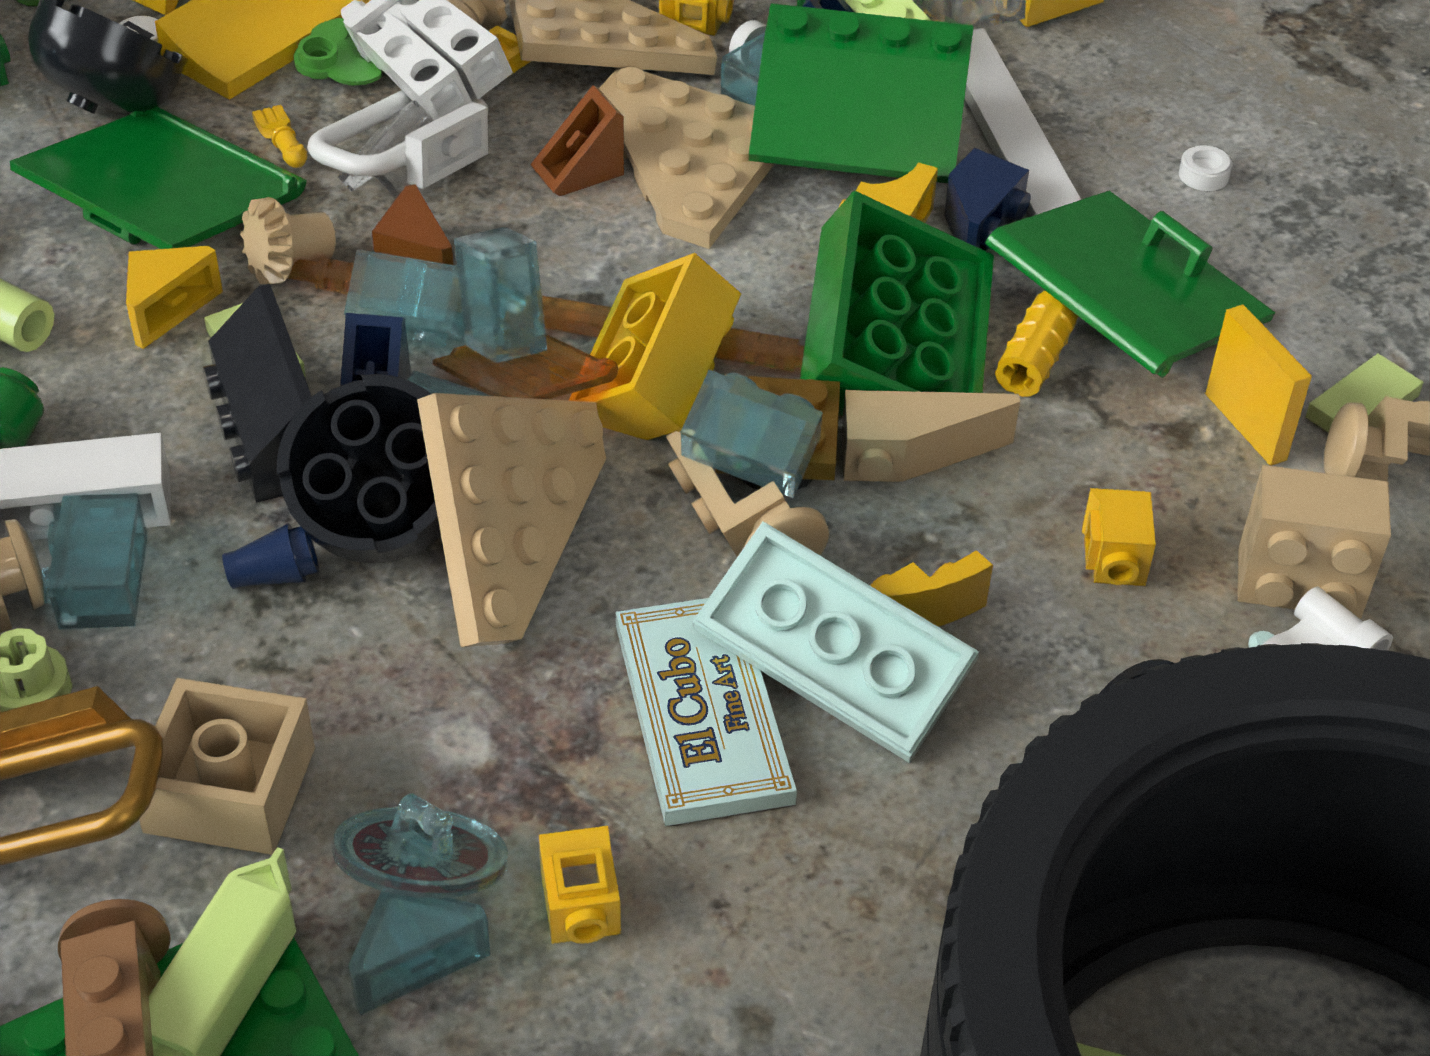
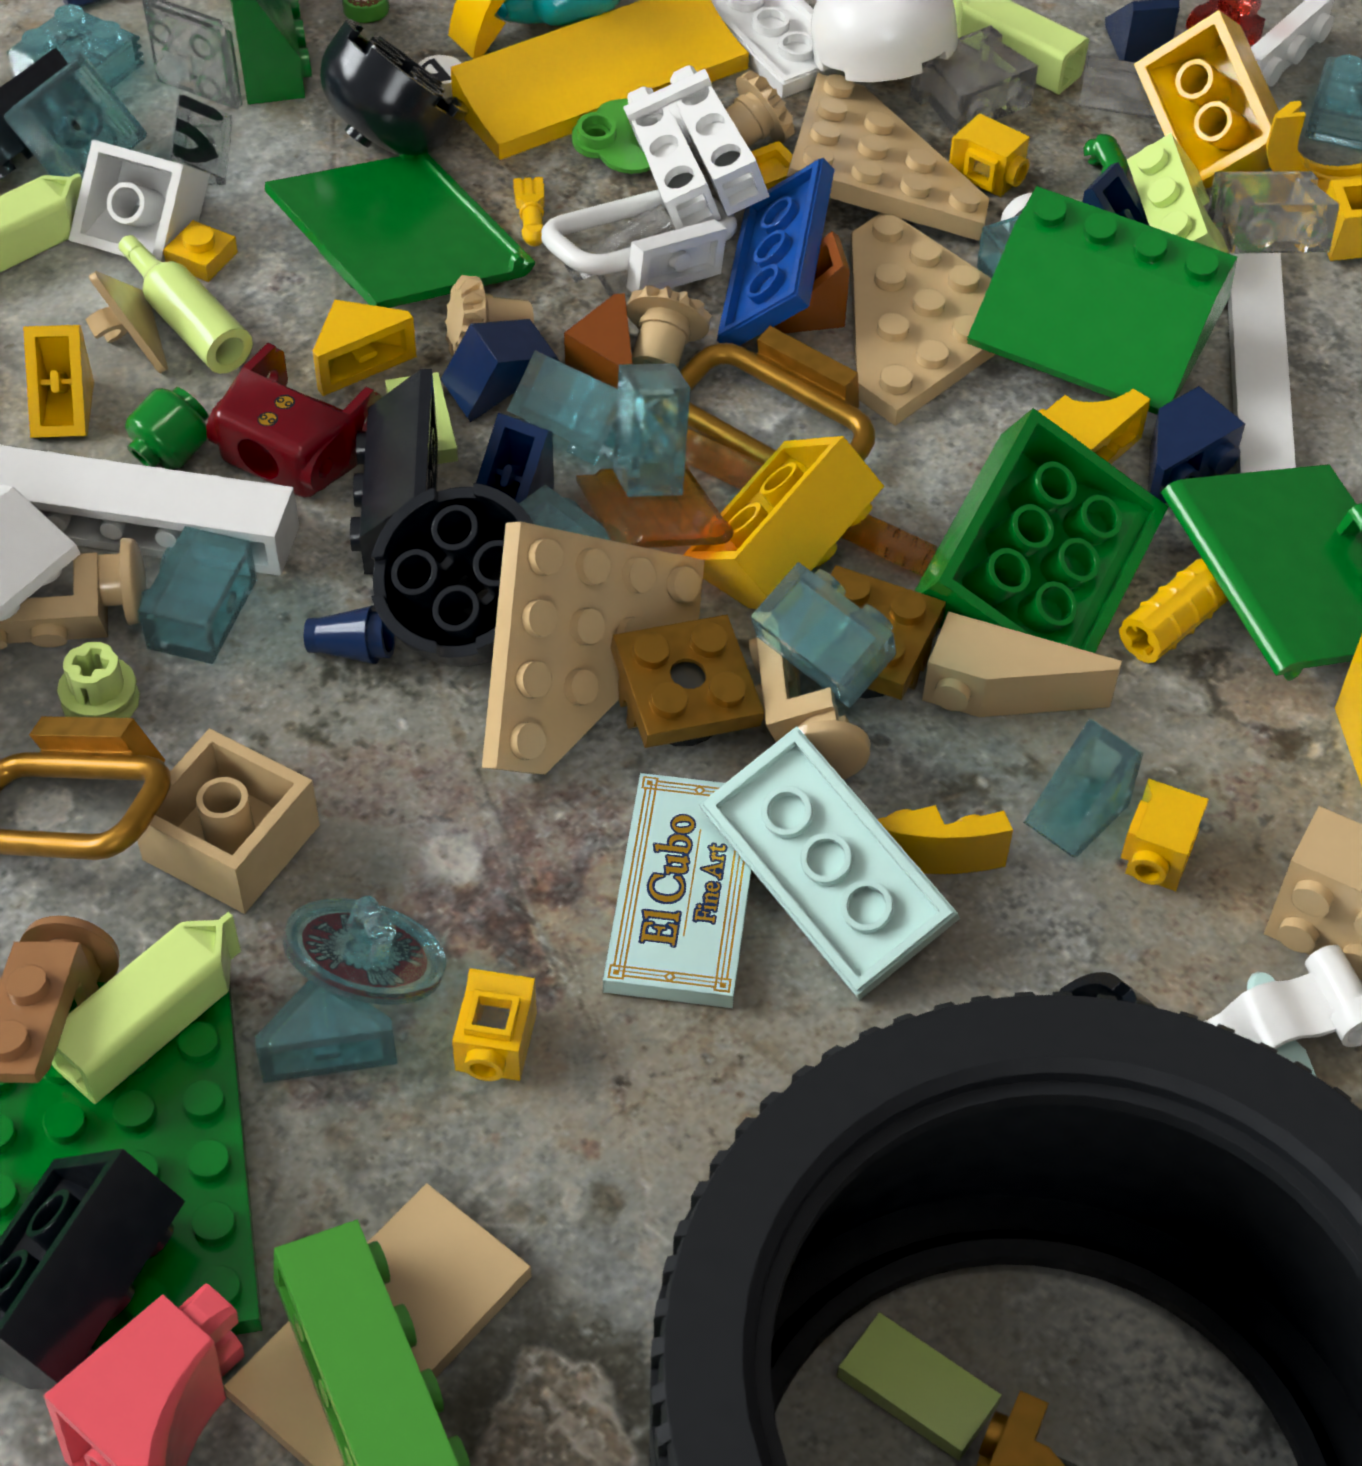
camera: 20 degrees right, 5 degrees up
none -> dark red piece [206,343,382,498]
none -> dark blue slope [441,319,560,423]
none -> pearl gold piece [610,614,764,748]
none -> tan gear [627,285,712,381]
none -> pearl gold bar [667,326,875,467]
none -> blue tile [717,158,835,346]
none -> clear light blue slope [1023,718,1144,857]

